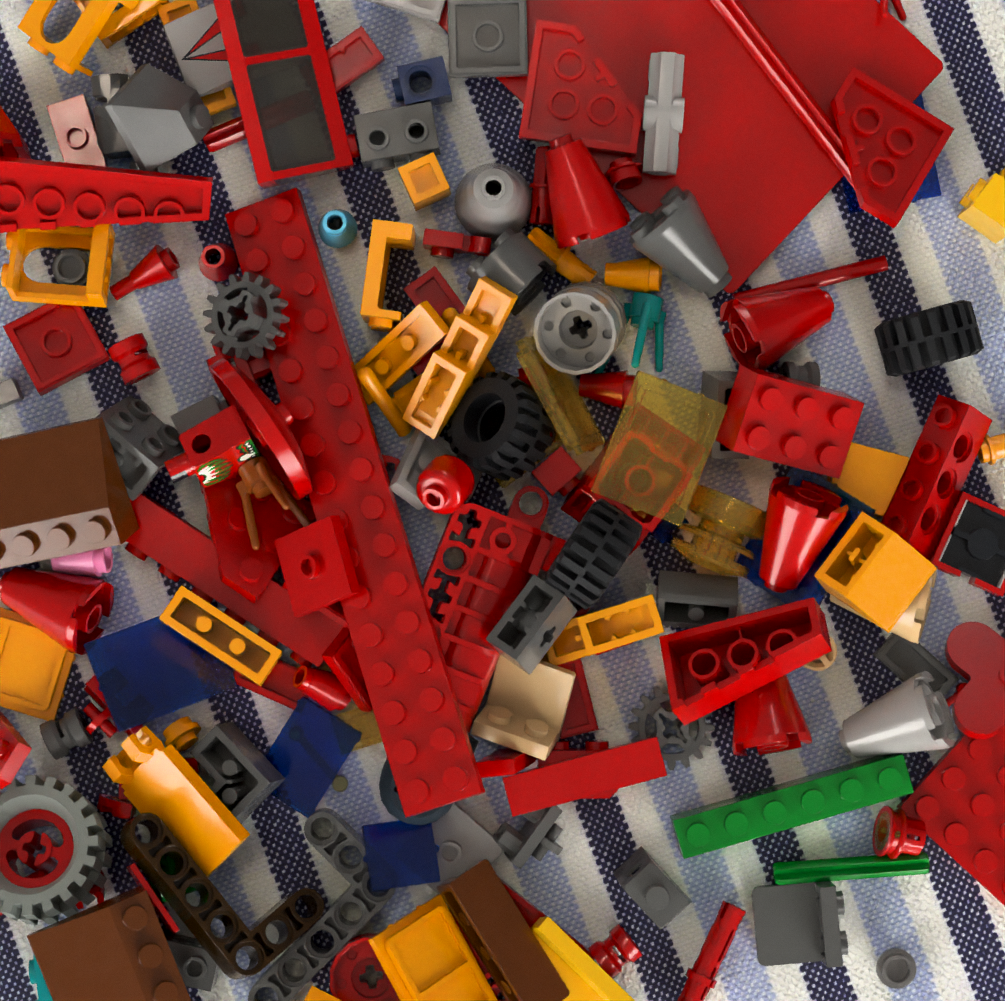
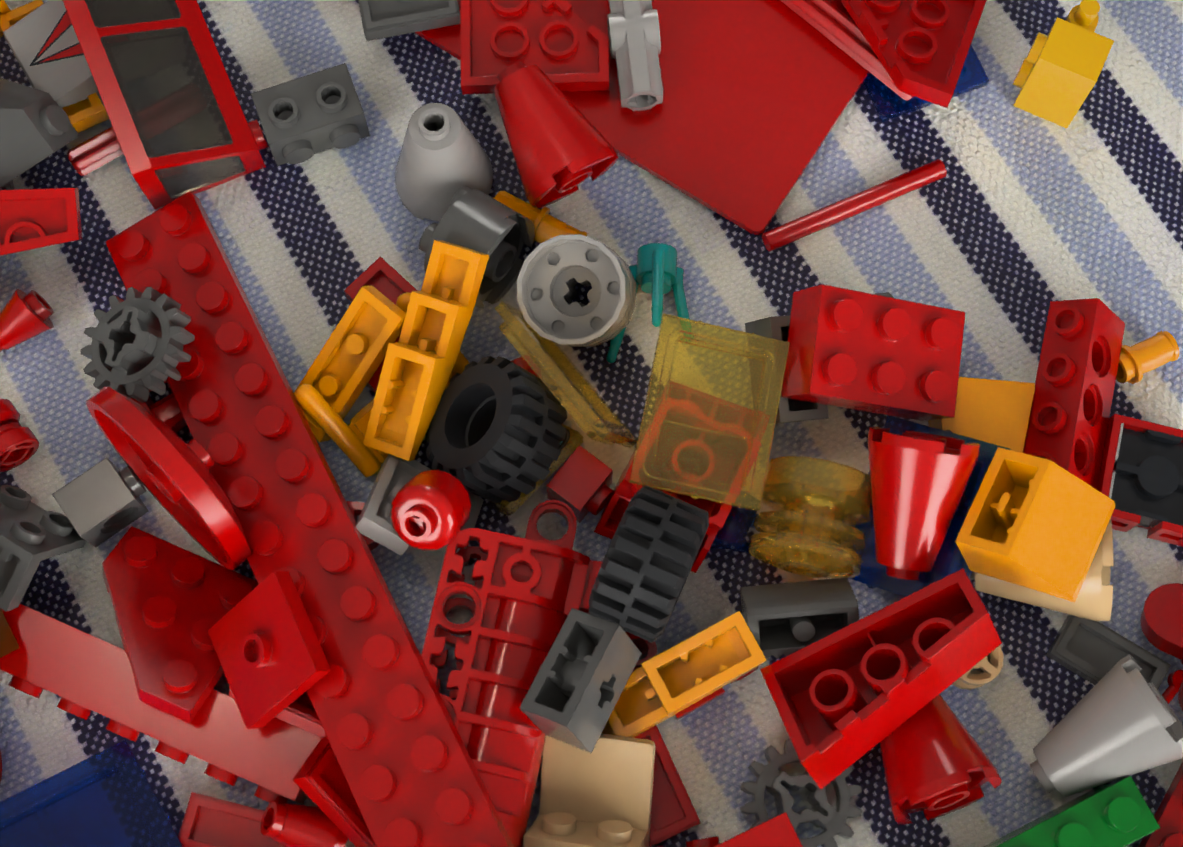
camera: 10 degrees left, 15 degrees down
light orange brick [159,585,283,687] -> none
red torso [164,404,259,487] -> none
red cone [199,243,238,282] -> none
dark orange plant [235,456,312,550] -> none
red plate [298,26,385,105] -> none
medium azure cone [318,209,357,248] -> none
light orange panel [360,219,416,333] -> none
dark blue brick [391,56,452,106] -> none
light orange panel [398,152,451,211] -> none
red plate [423,228,492,259] -> none
red axle [529,146,553,226] -> none
red cone [579,370,638,409] -> none
light orange cone [604,257,662,294] -> none
red plate [605,157,643,191] -> none
dark grey cone [629,186,732,298] -> none
red cone [720,286,834,370] -> none
black tyre [874,300,984,377] -> none

